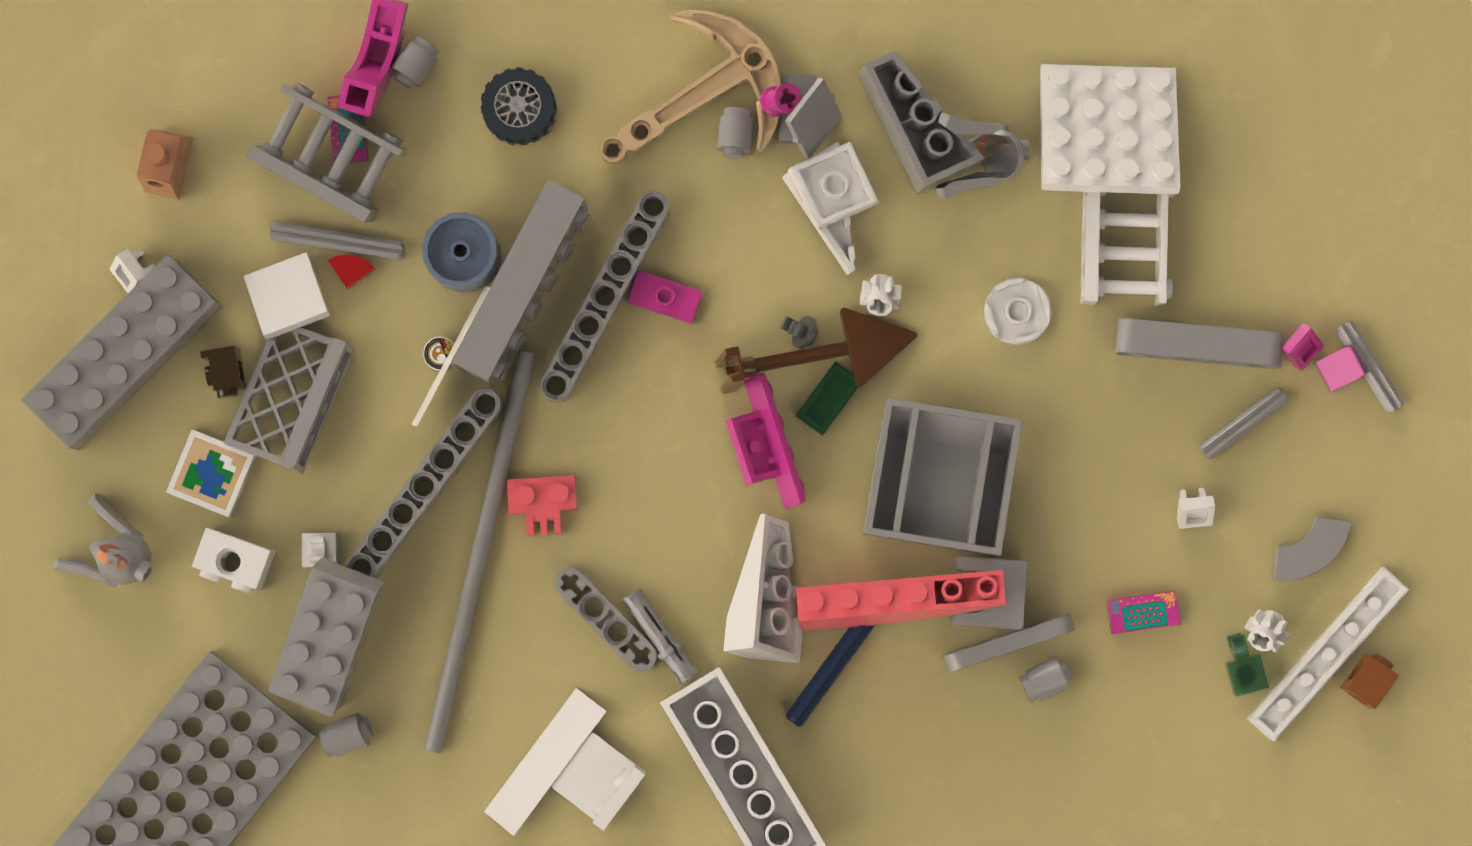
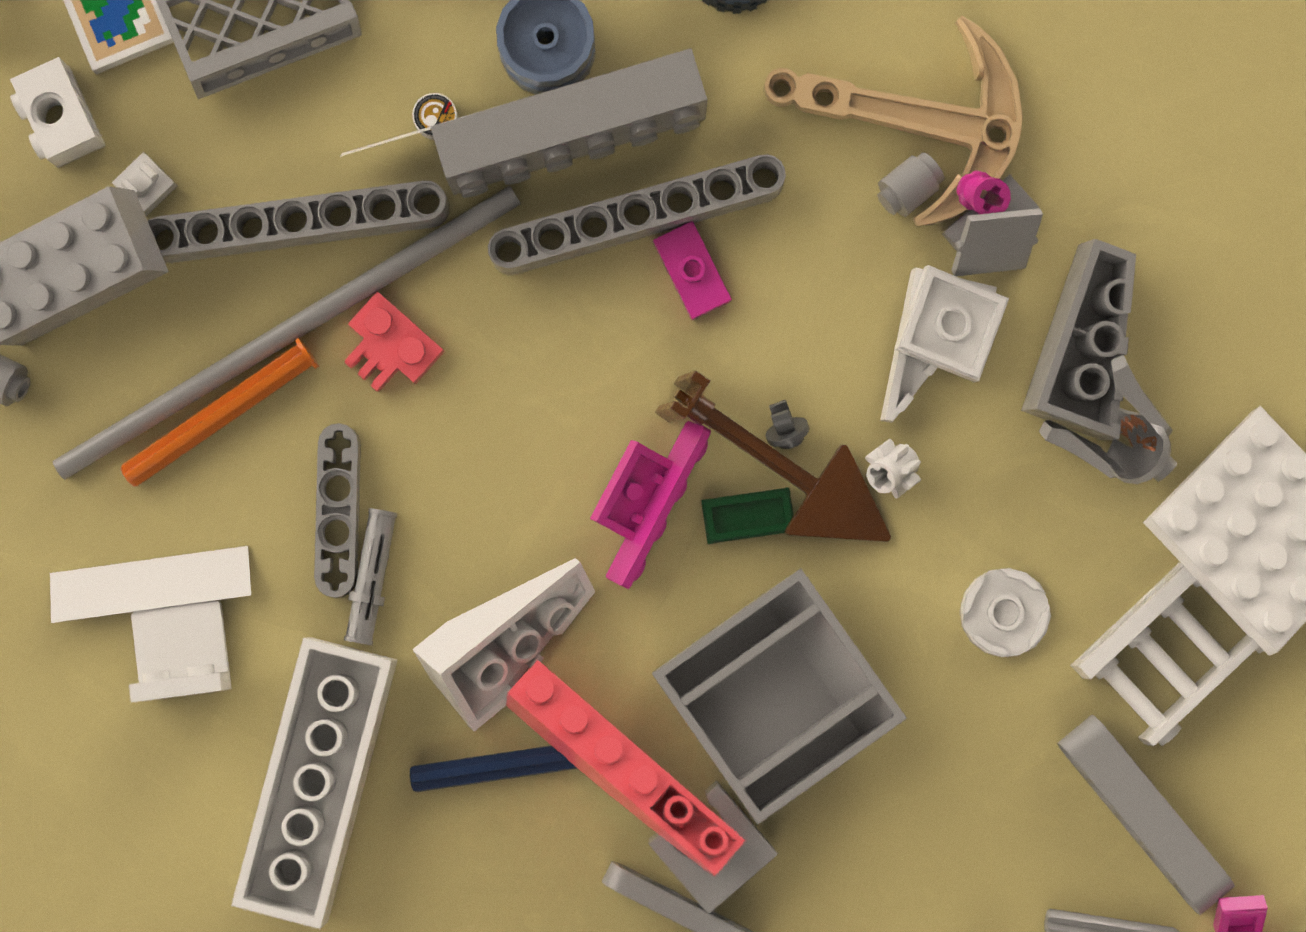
camera: 45 degrees right, 0 degrees up
none -> orange axle [120,338,319,487]

